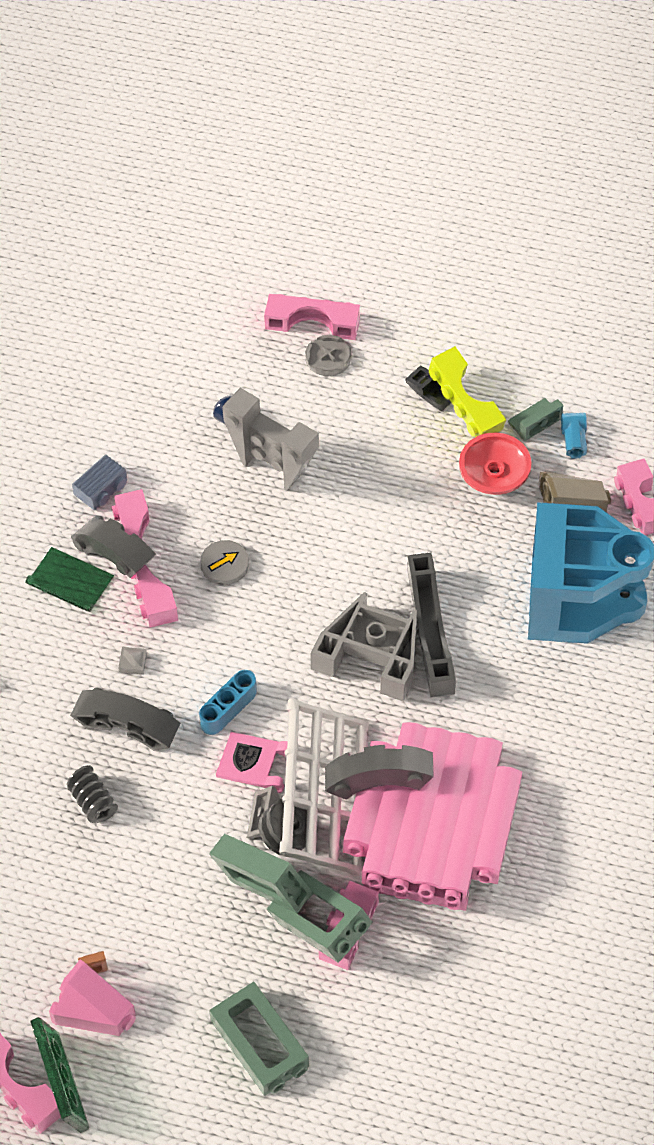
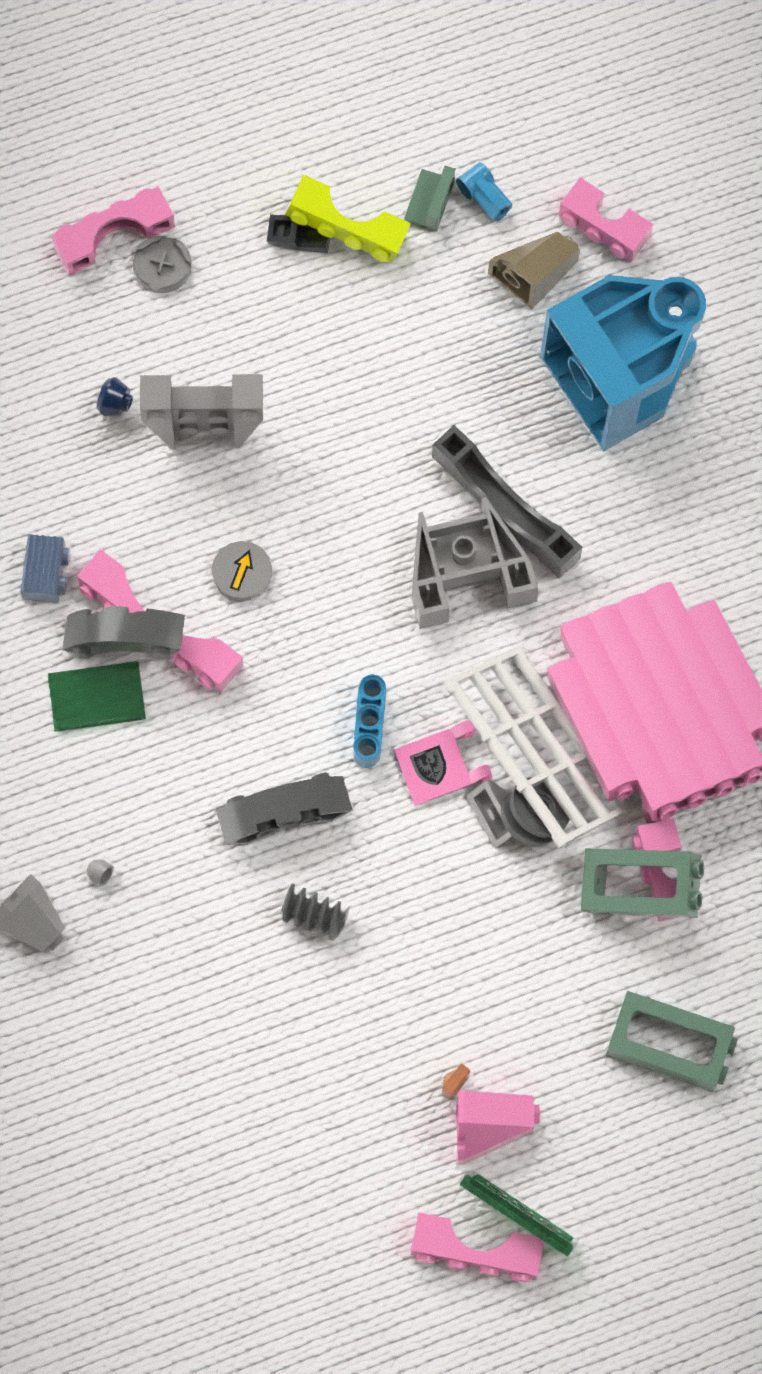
camera: 40 degrees left, 15 degrees up
light grey tile [118,647,147,675] -> none
sand green piece [209,833,313,913] -> none
dark grey brick [325,745,434,800] -> none
coral dish [459,433,531,495] -> none

